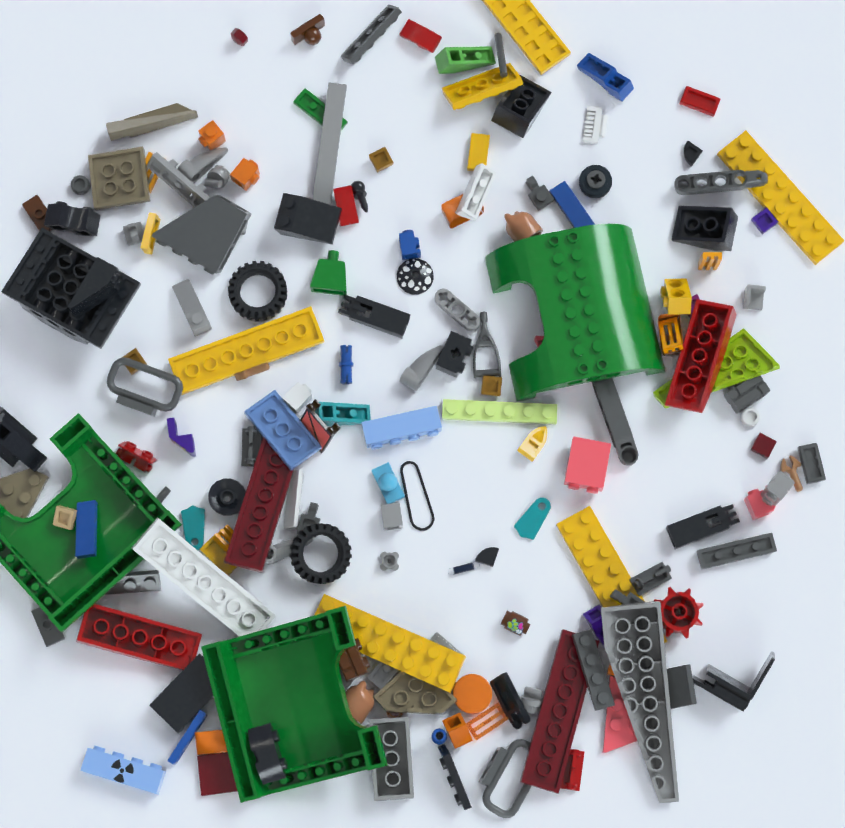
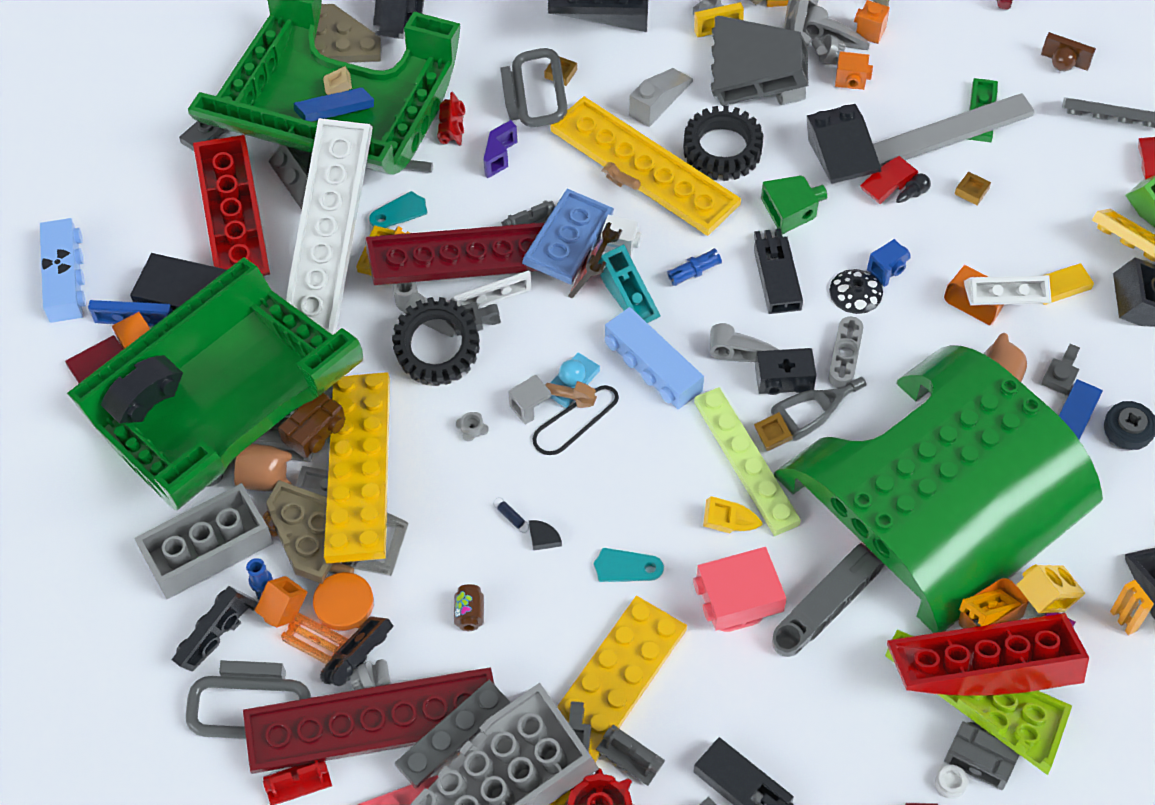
camera: 65 degrees right, 20 degrees down
black dish [208,478,246,516] -> none
light grey panel [743,284,766,310] -> none
none -> medium nougat bar [545,381,597,408]

